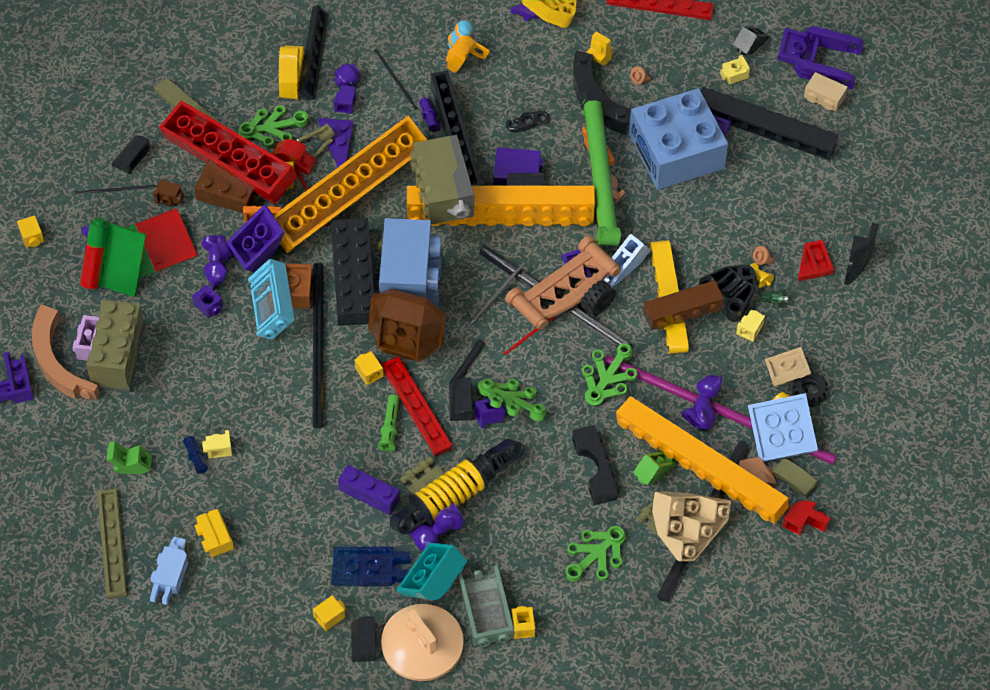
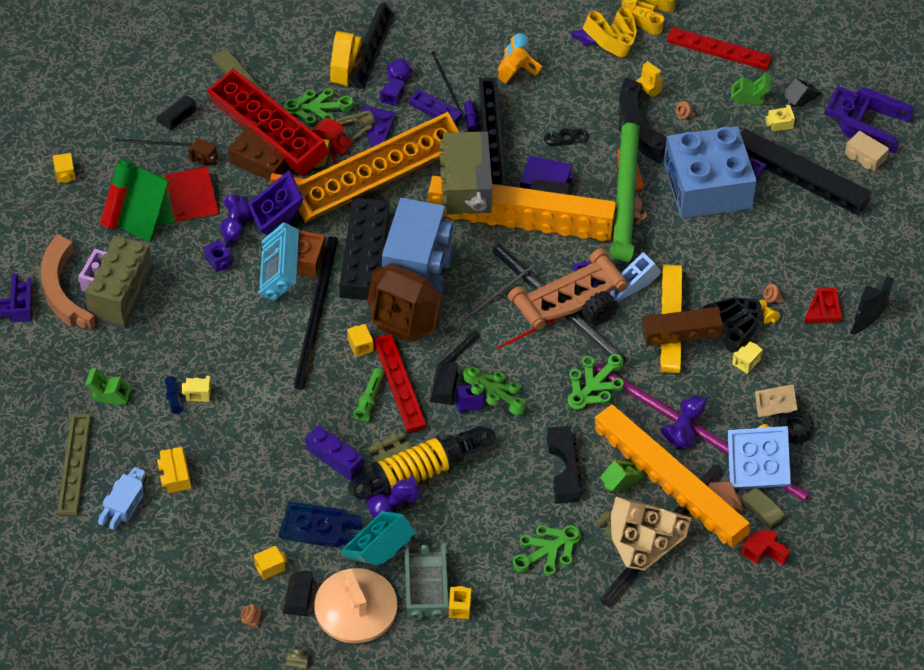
camera: 10 degrees right, 5 degrees down
clear green piece [761,289,789,308] -> none
none -> nougat plate [240,604,262,628]
none -> dark purple plate [409,89,463,124]
none -> bright green brick [731,73,771,105]

